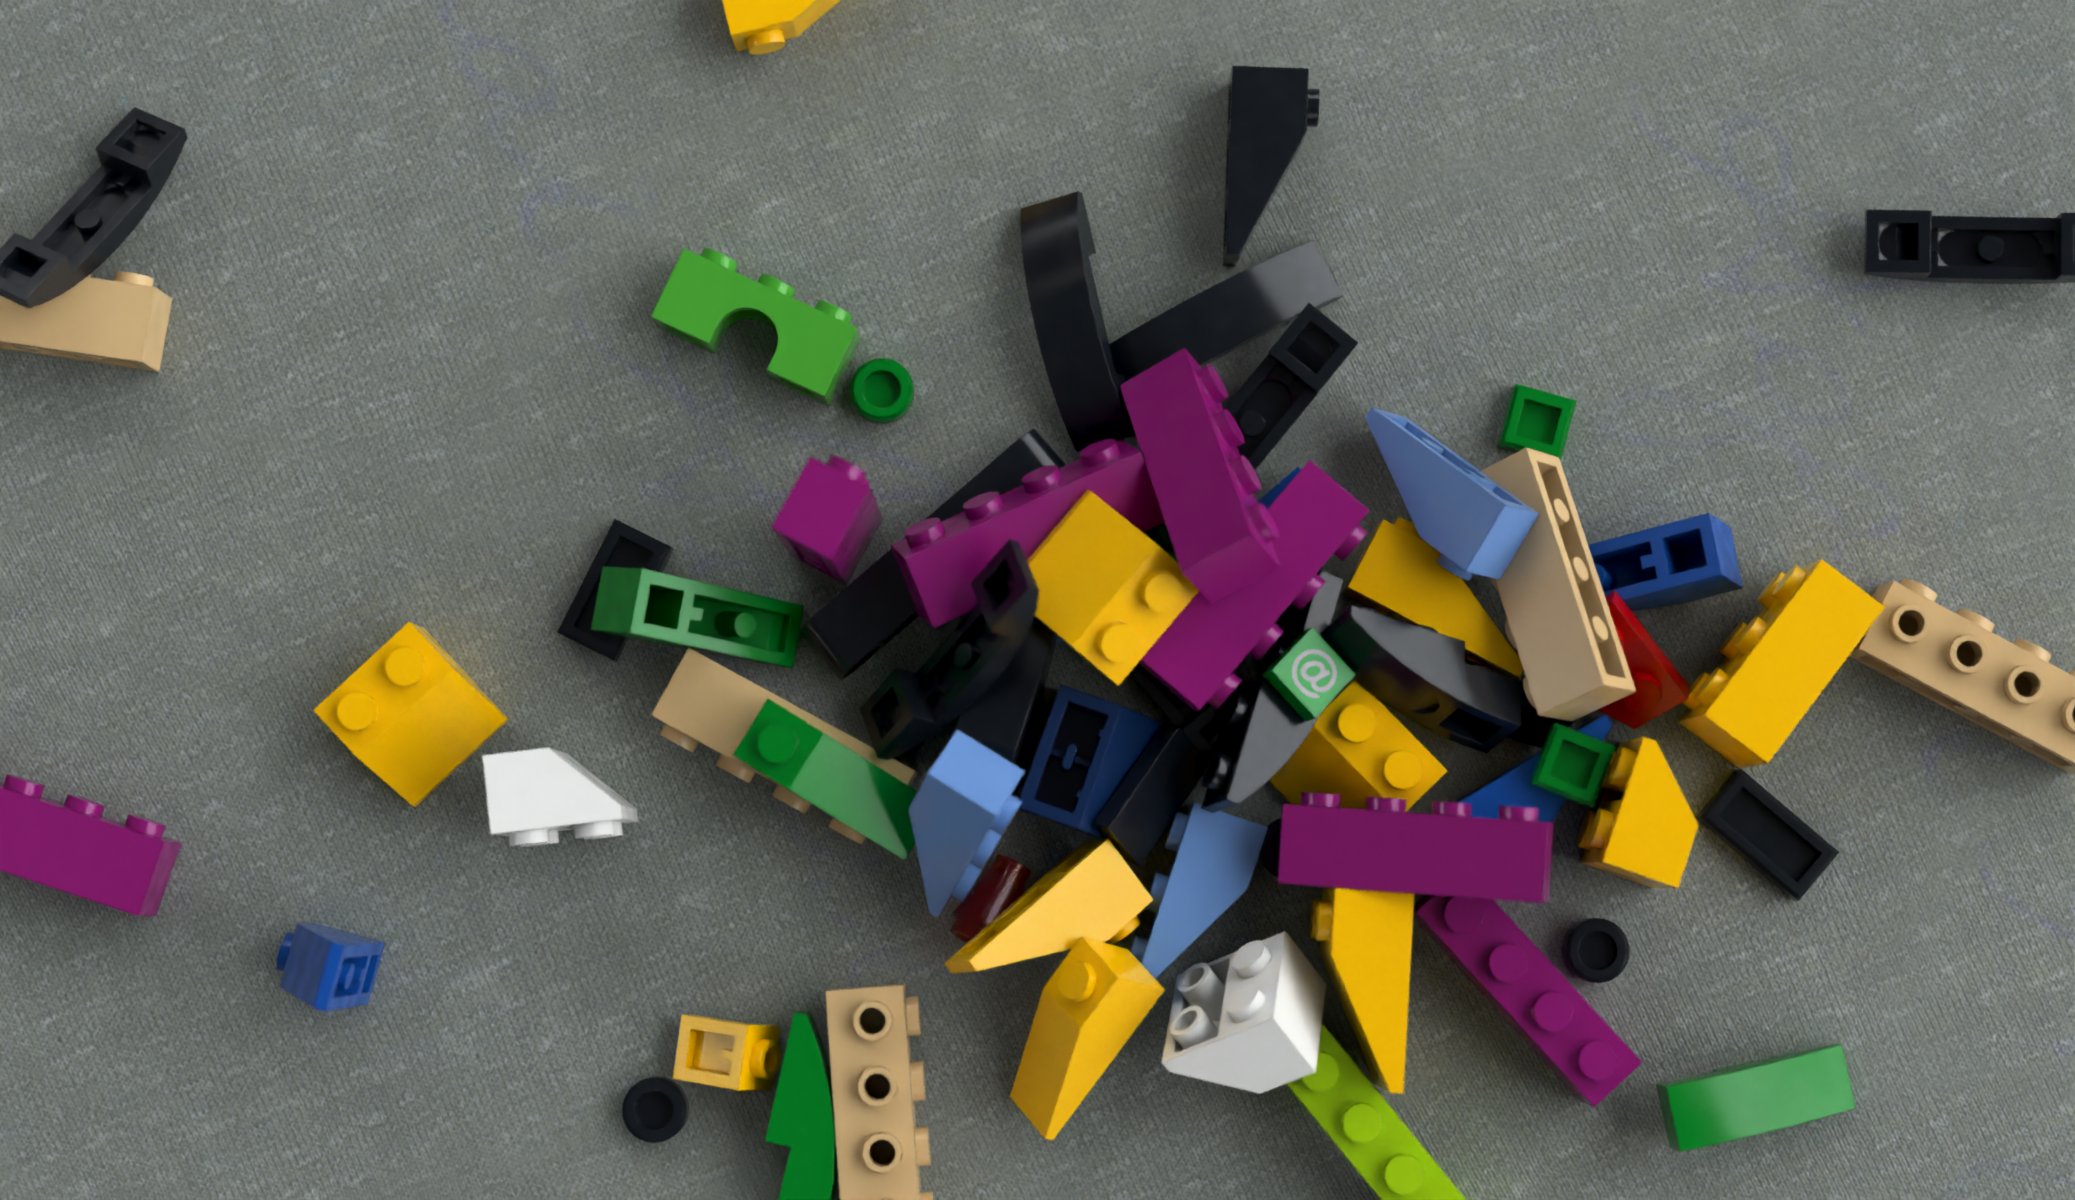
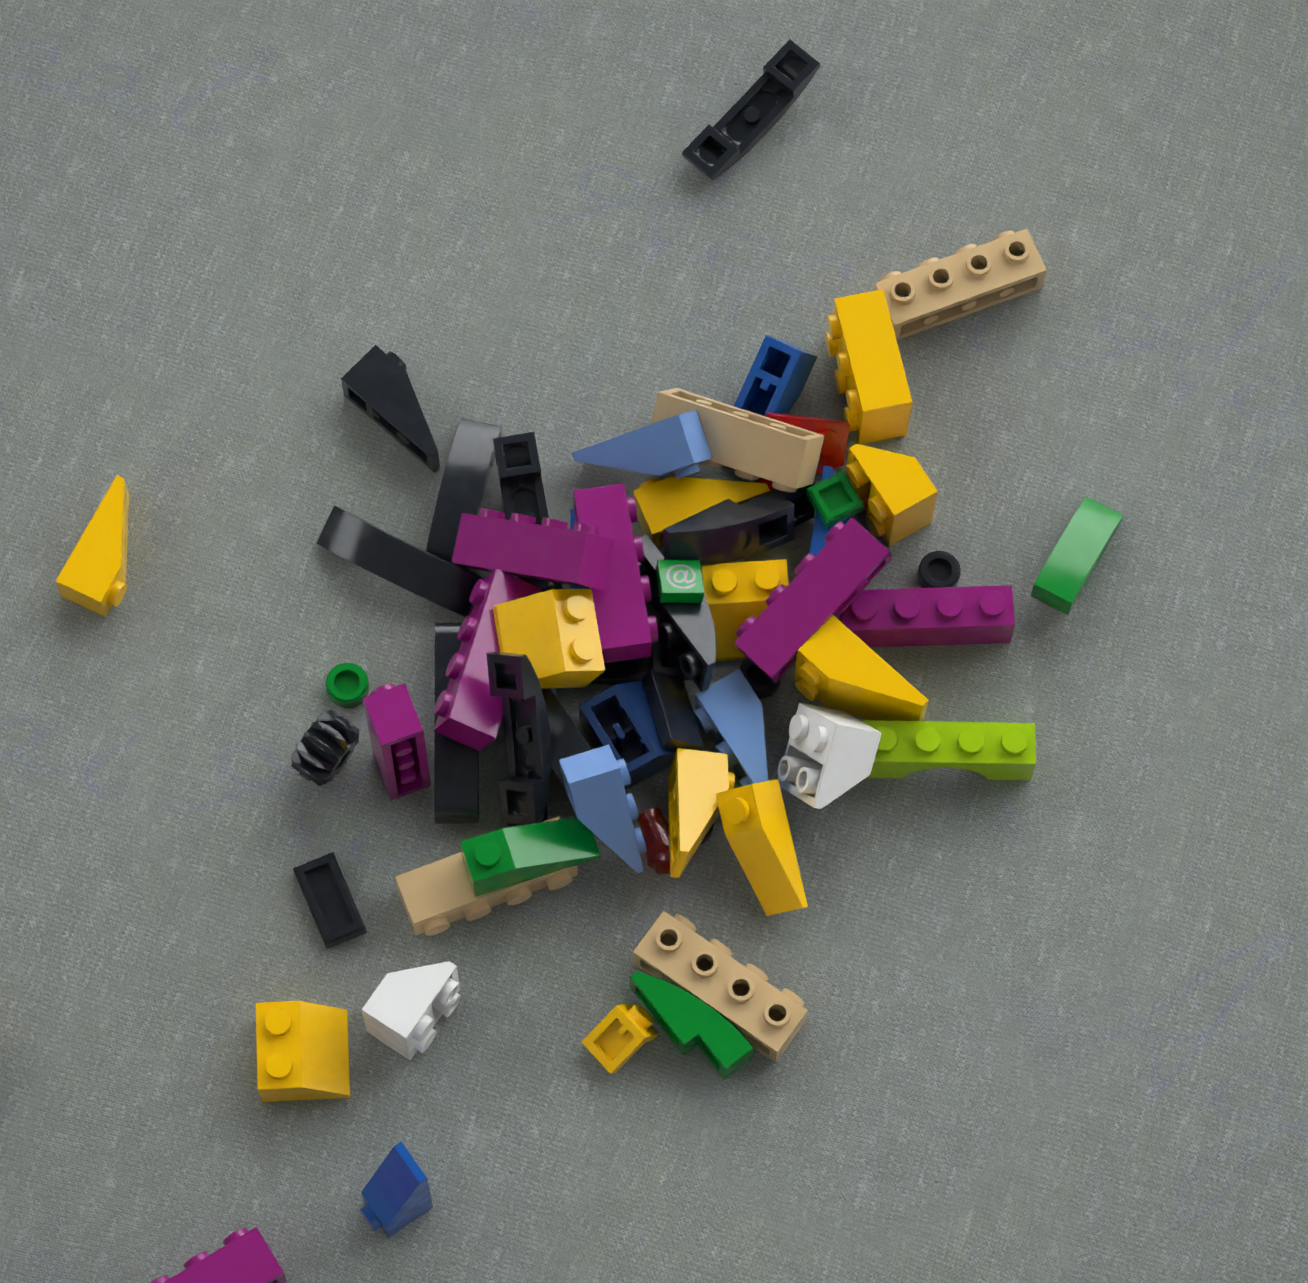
camera: 50 degrees left, 15 degrees down
green slope [591,566,804,668] -> none
black tile [622,1076,689,1143] -> none
bright green arch [651,247,861,406] -> none
green tile [1496,384,1577,461] -> none
black tile [1695,768,1839,901] -> none
none -> black gear [292,710,359,786]

